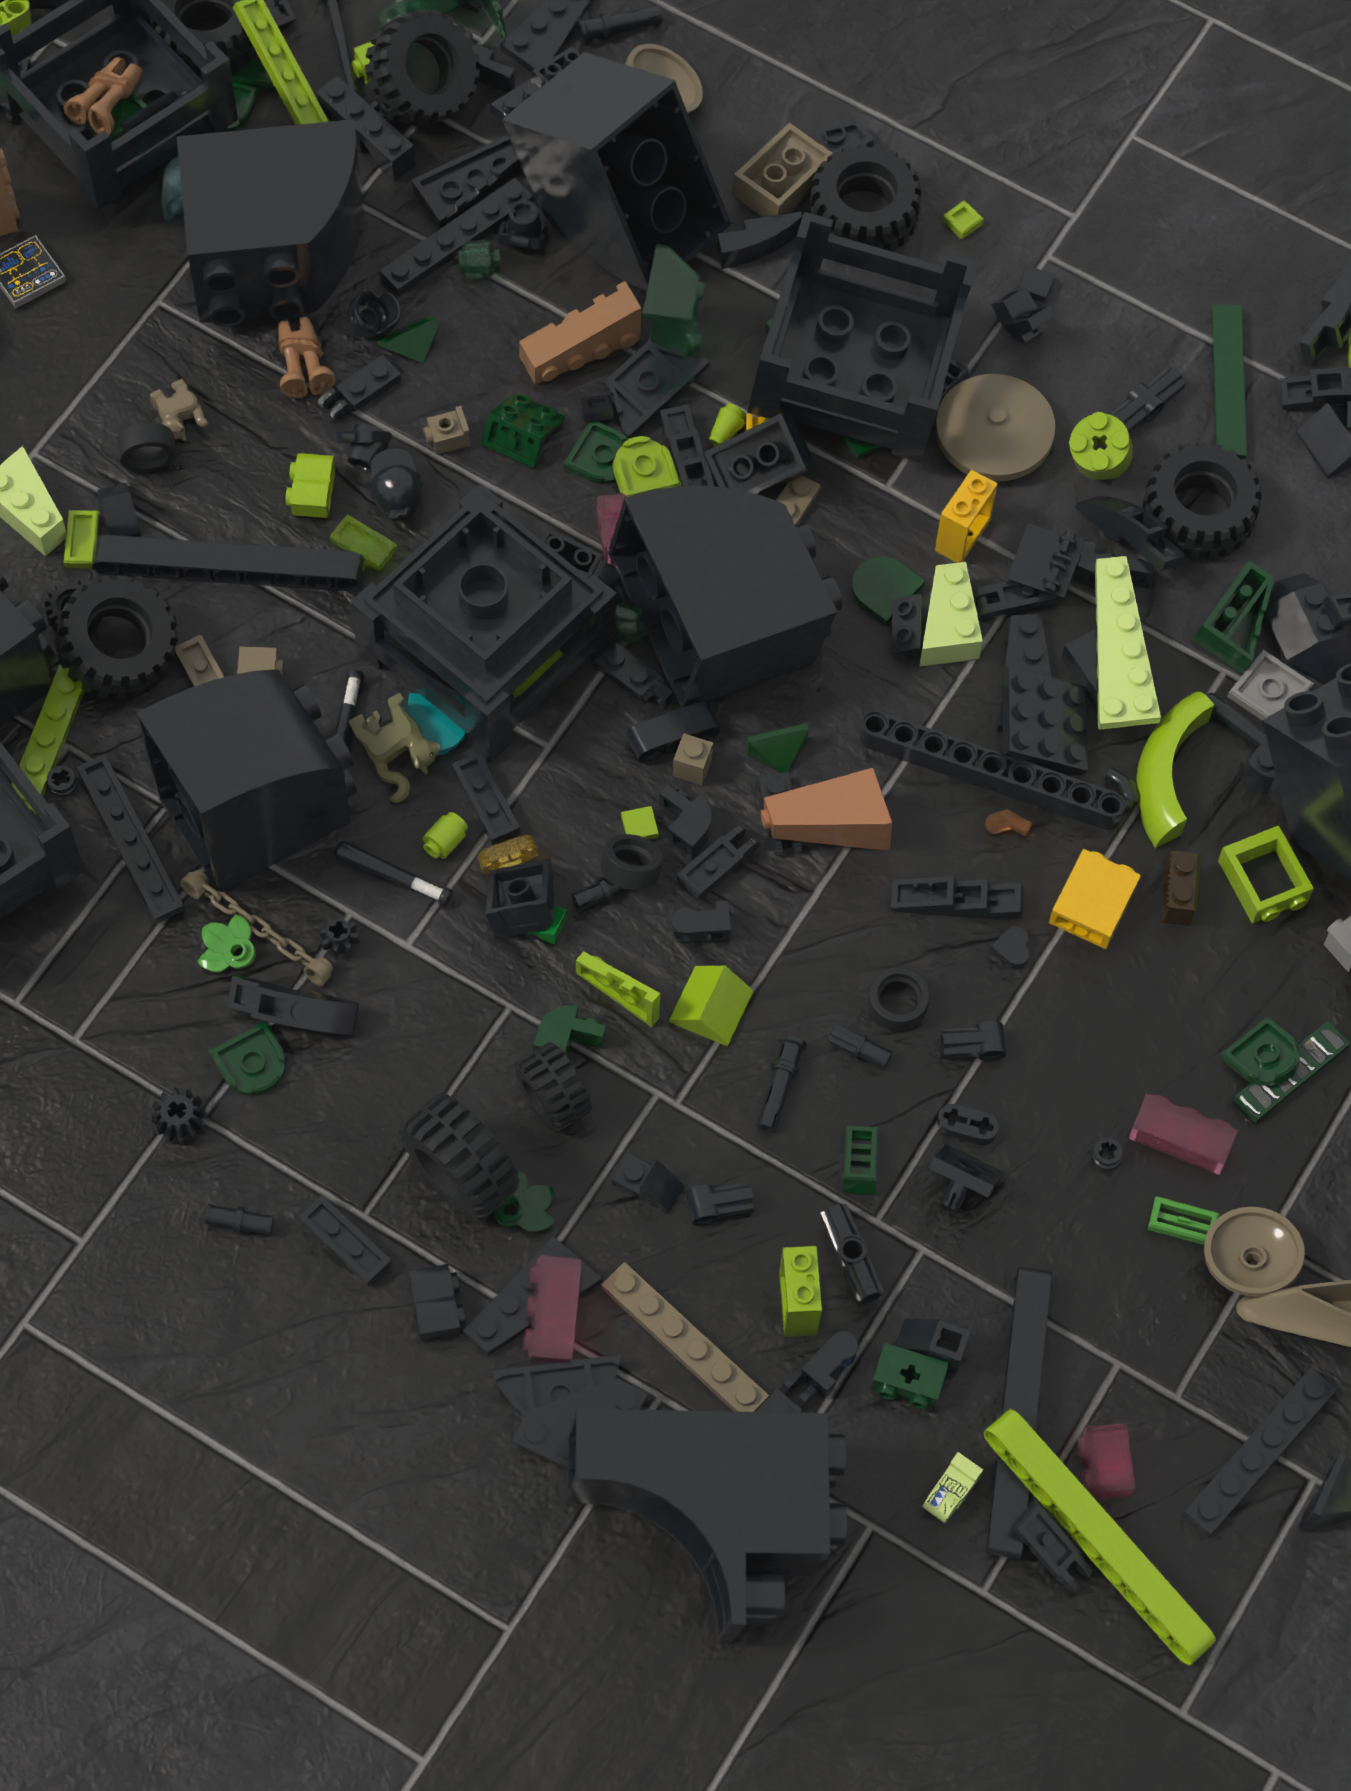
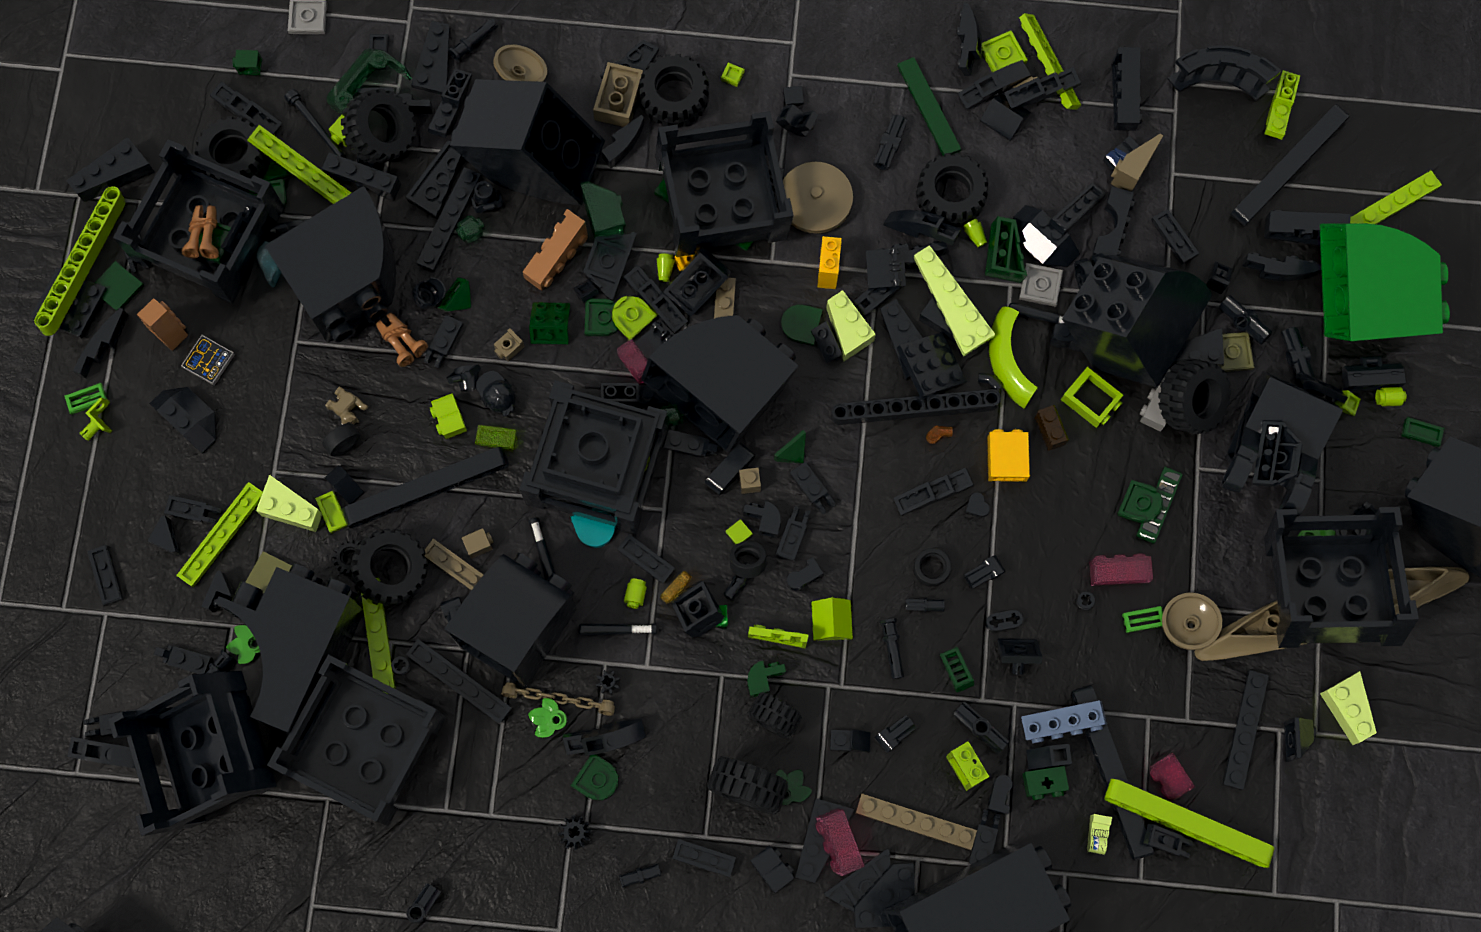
camera: 25 degrees left, 10 degrees up
olive animal [348,693,441,803] -> none
nougat slope [760,768,892,850] -> none
lime brick [1069,412,1133,481] -> none
none -> lime cone [964,219,987,248]
none -> sand blue brick [1021,700,1107,744]

